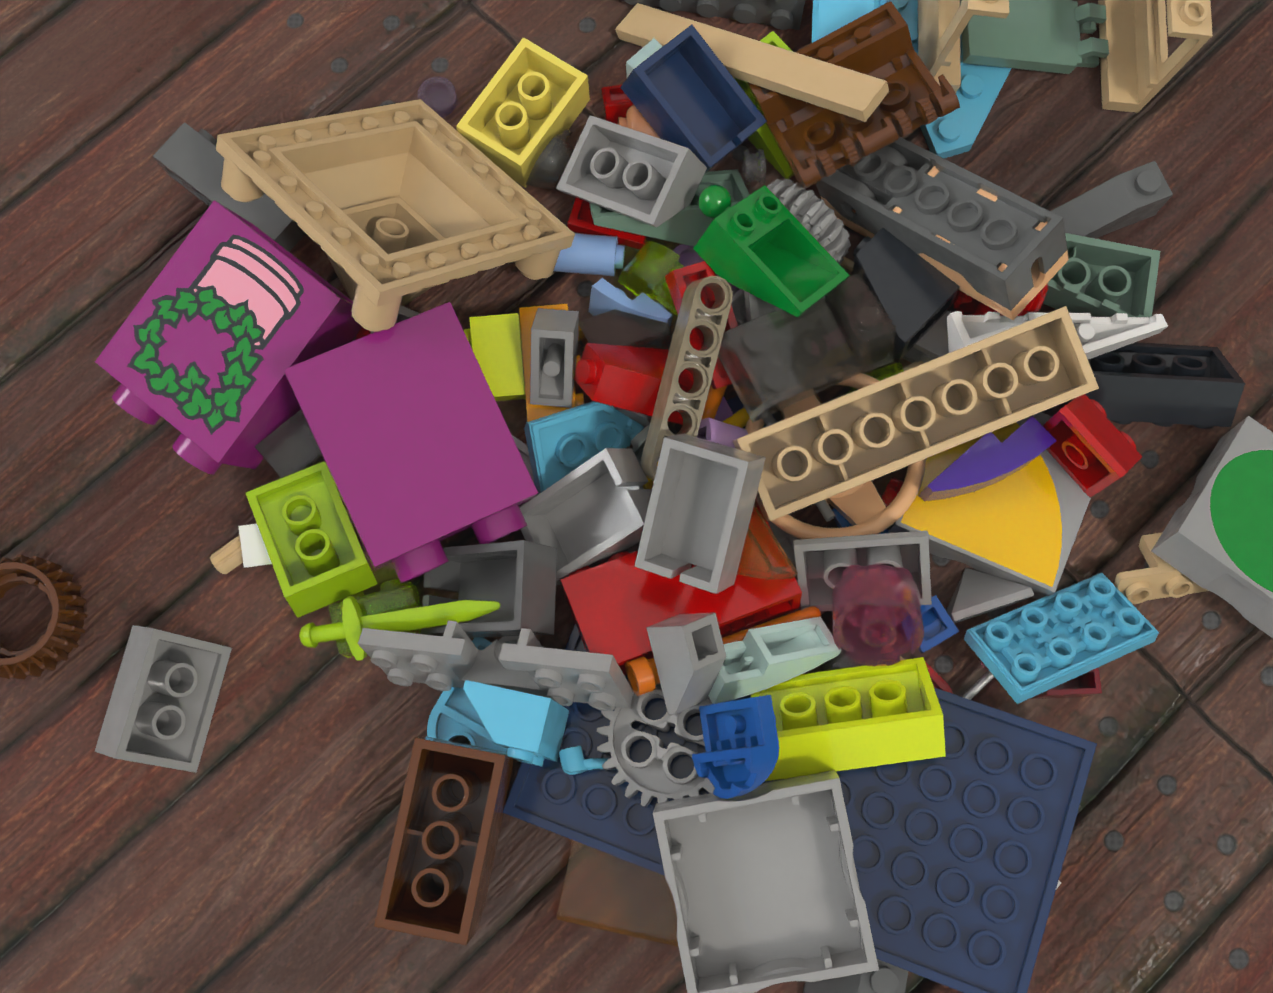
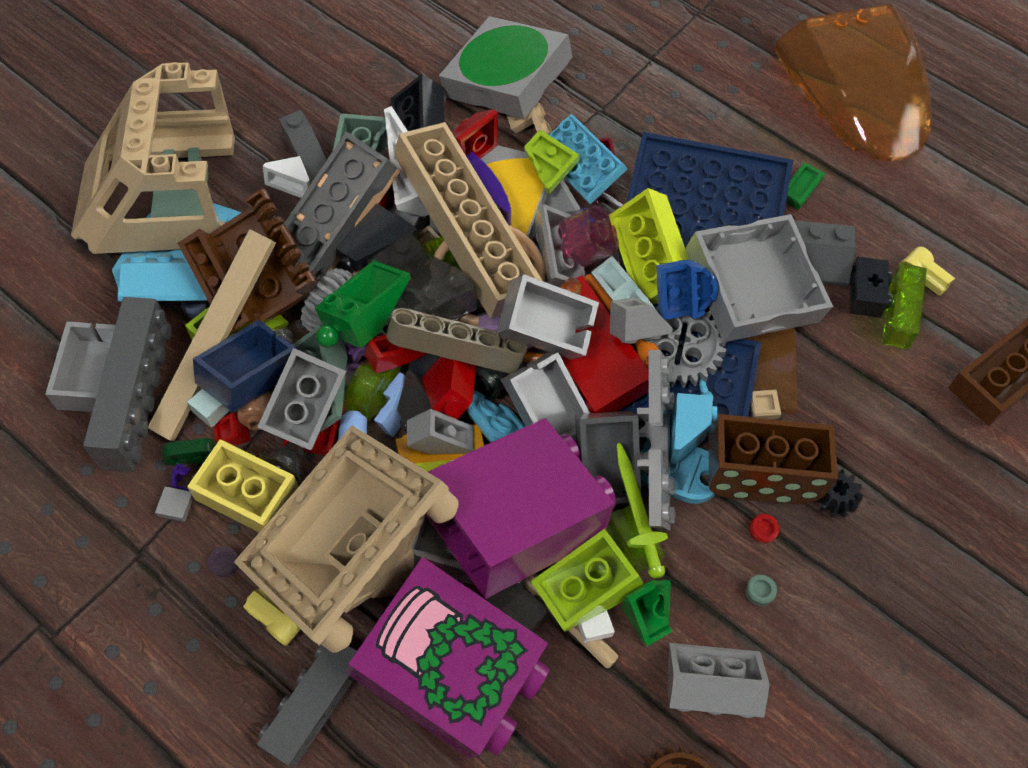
camera: 100 degrees left, 15 degrees down
none -> light grey tile [155,487,194,522]
none -> dark green beam [162,438,216,466]
none -> dark purple piece [171,464,190,491]
none -> white slope [263,156,310,198]
none -> lime wing [524,130,580,194]
none -> green slope [621,580,672,646]
none -> sand green tile [745,575,777,606]
none -> red tile [749,514,780,544]
none -> tan tile [750,390,781,419]
none -> black gear [813,469,863,518]

